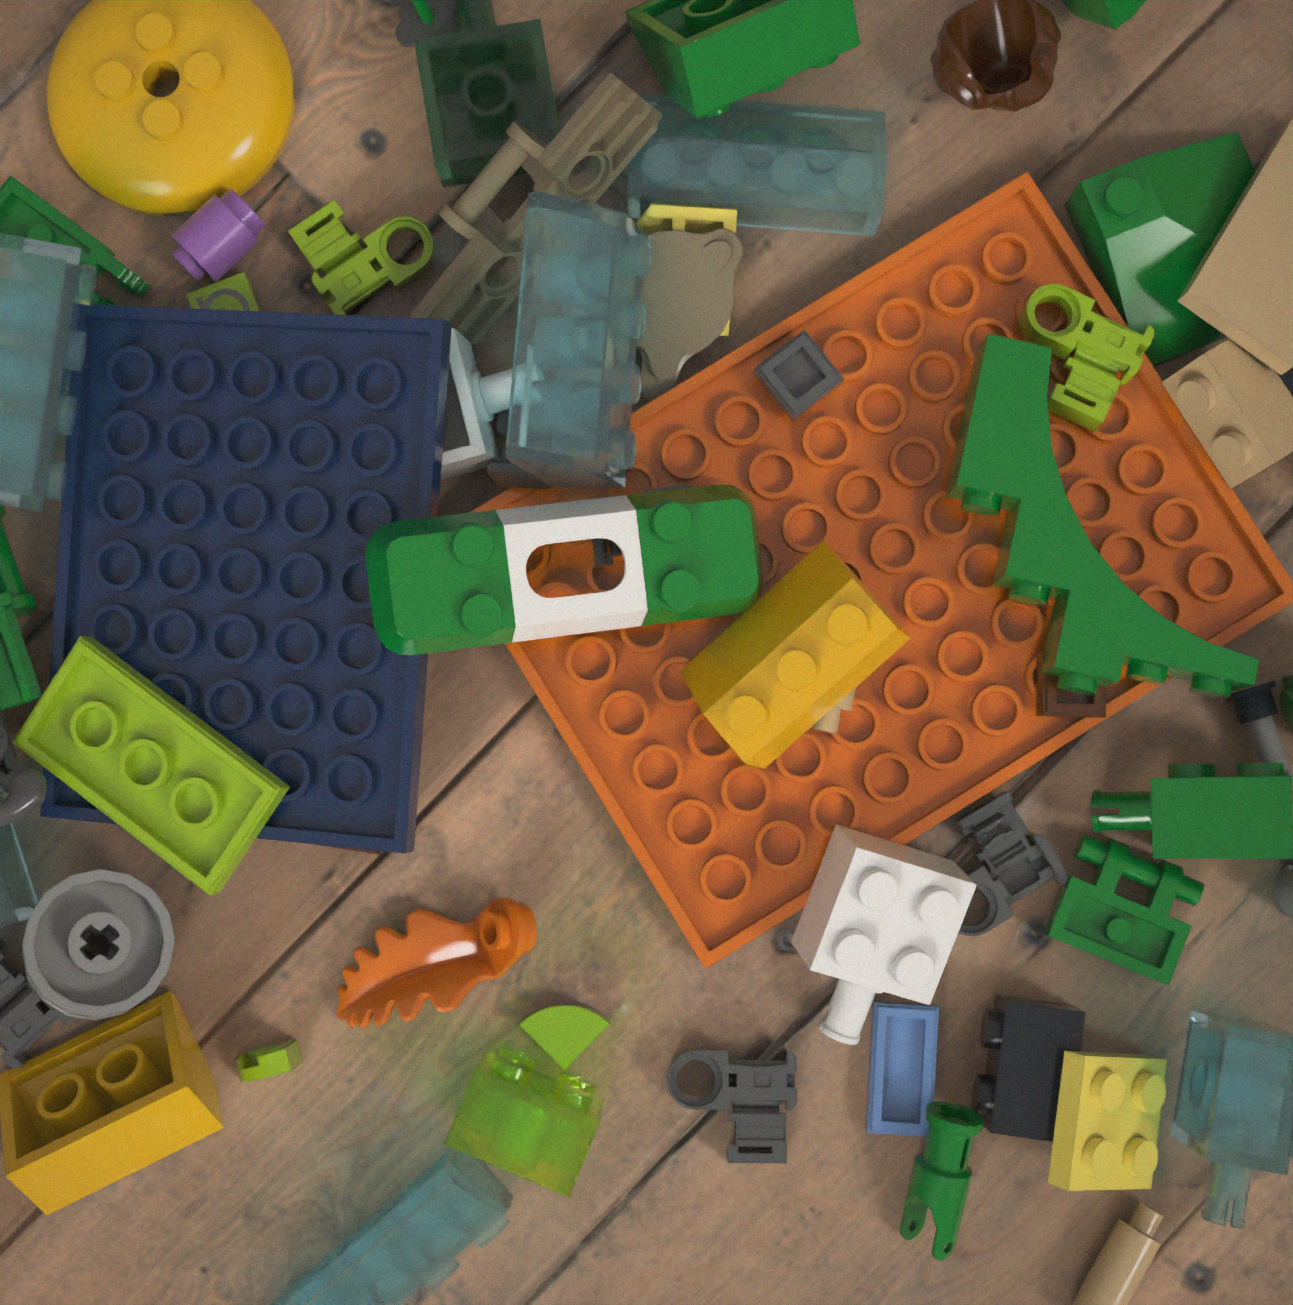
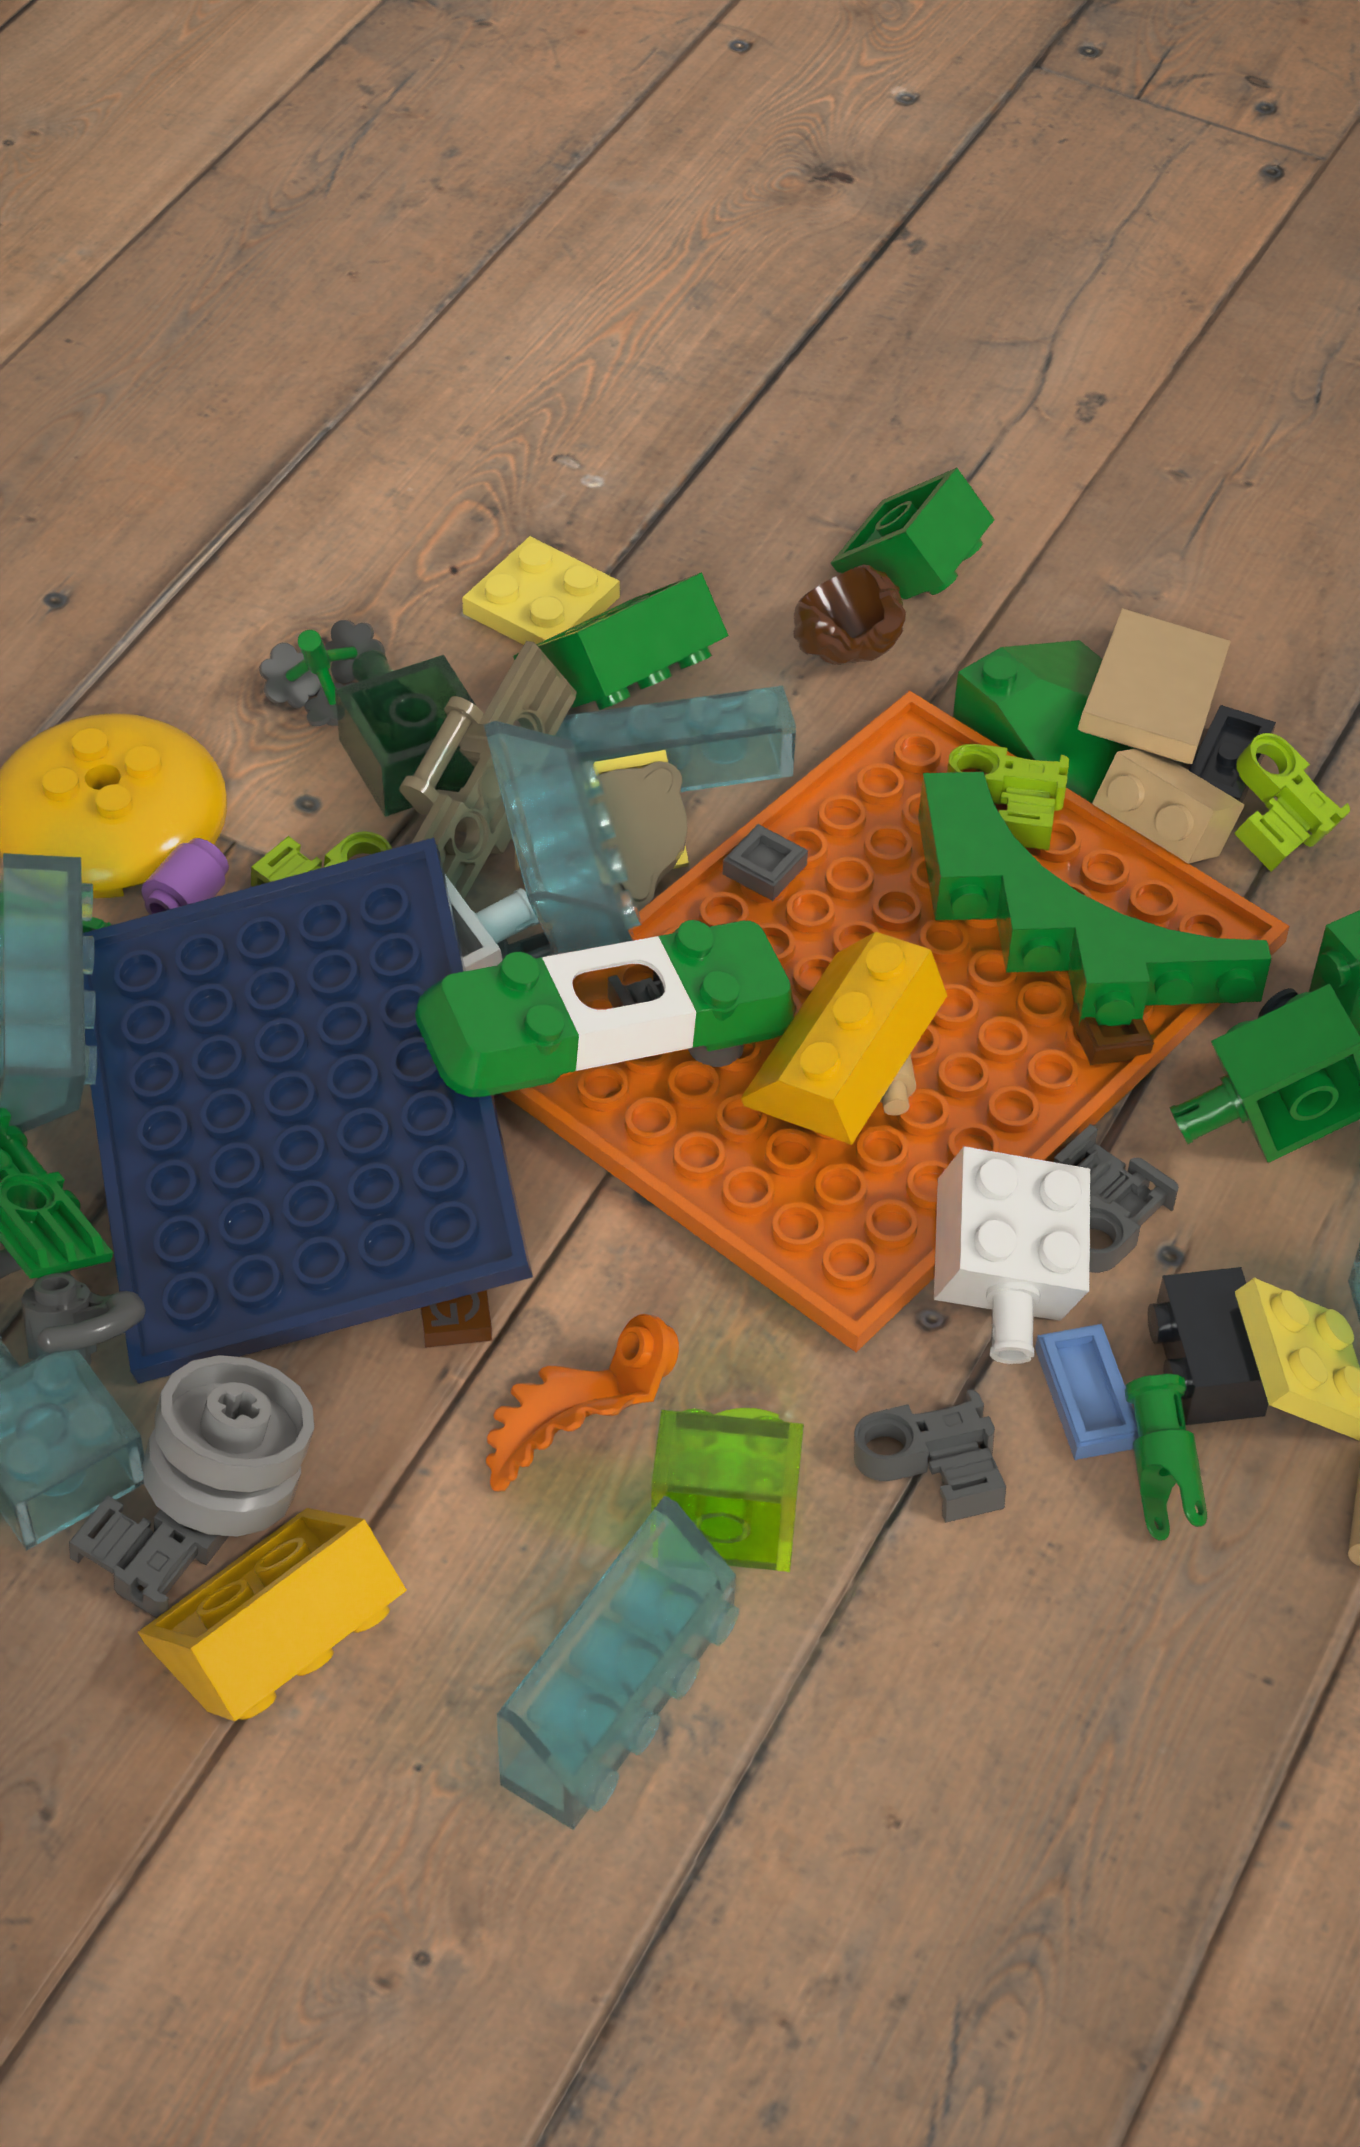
camera: 20 degrees left, 35 degrees down
lime tile [12,636,290,896] -> none
lime tile [235,1038,303,1082] -> none
green plate [1043,834,1204,986] -> none

